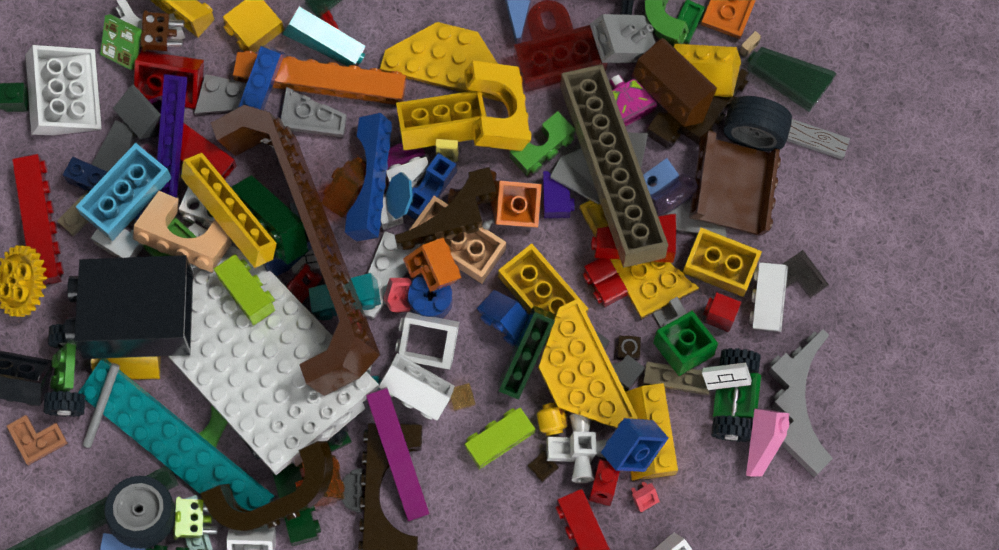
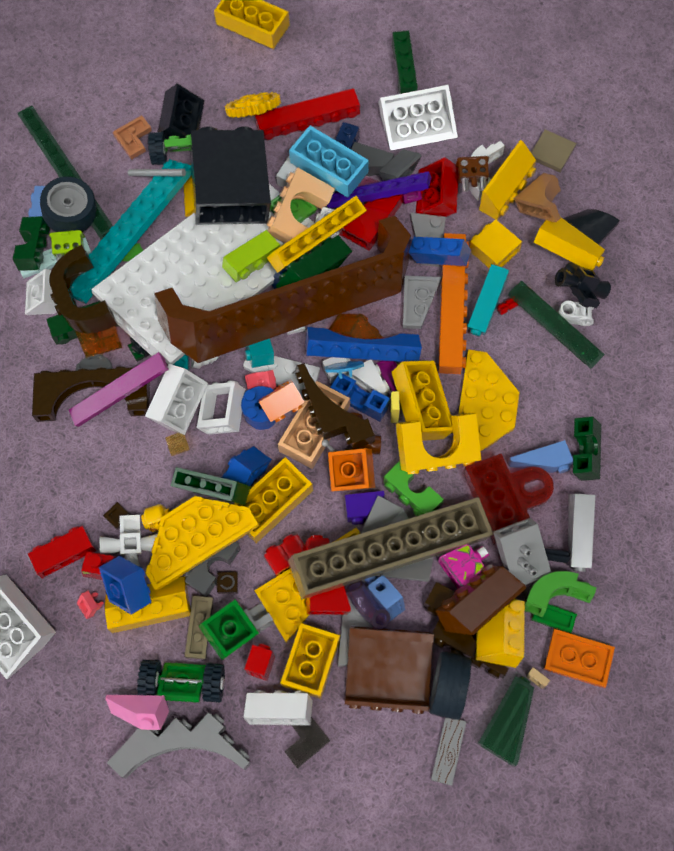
camera: 90 degrees right, 5 degrees down
bright green tile [100,14,142,70] -> none
lime brick [465,407,535,470] -> none
white tile [702,363,752,390] -> none

